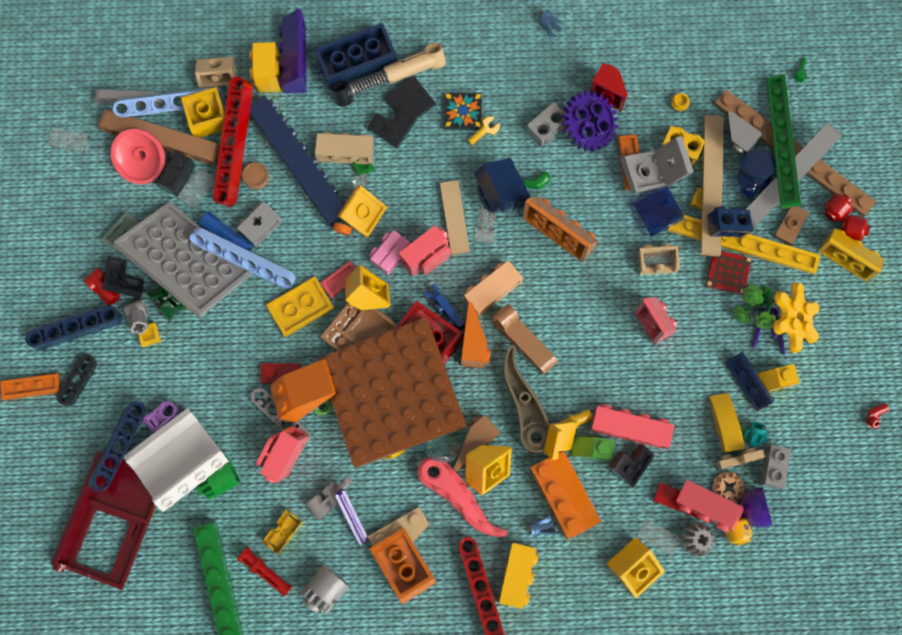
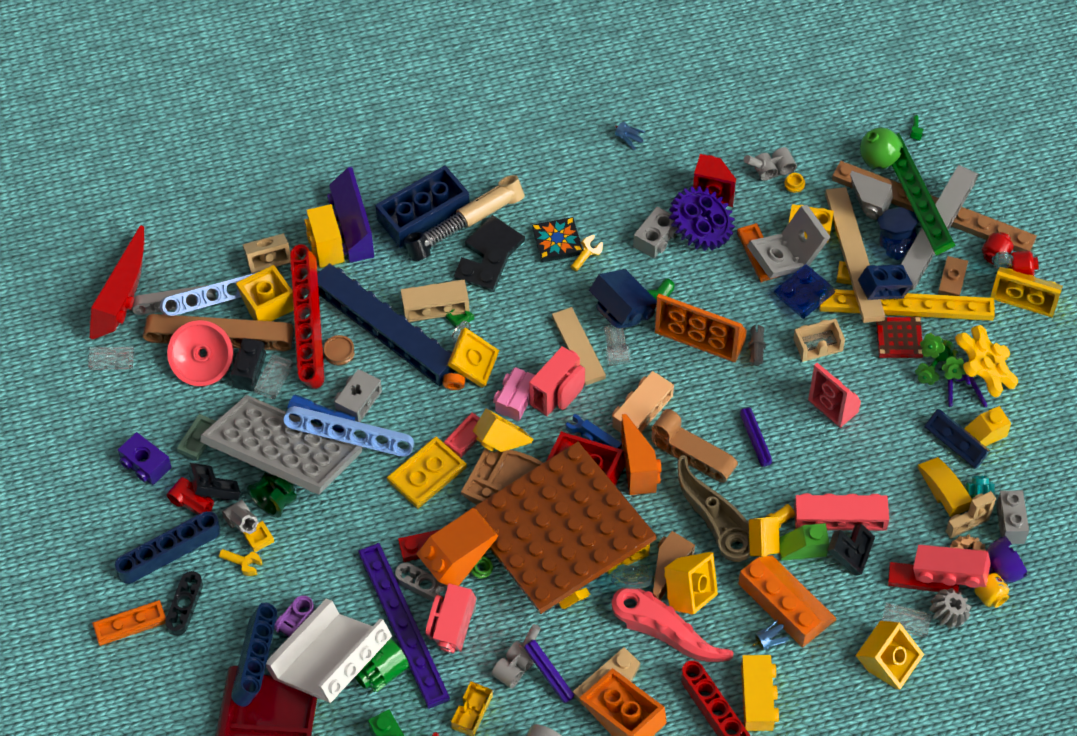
camera: 15 degrees left, 20 degrees down
none -> red wedge [89,225,144,340]
none -> dark purple brick [118,432,172,485]
none -> yellow bar [219,549,262,576]
none -> dark purple tile [358,543,450,709]
none -> dark purple axle [740,407,772,467]
none -> light grey beam [744,147,797,181]
none -> dark grey axle [748,325,766,366]
none -> bright green cylinder [860,127,903,169]
none -> clear light blue plate [992,251,1014,269]

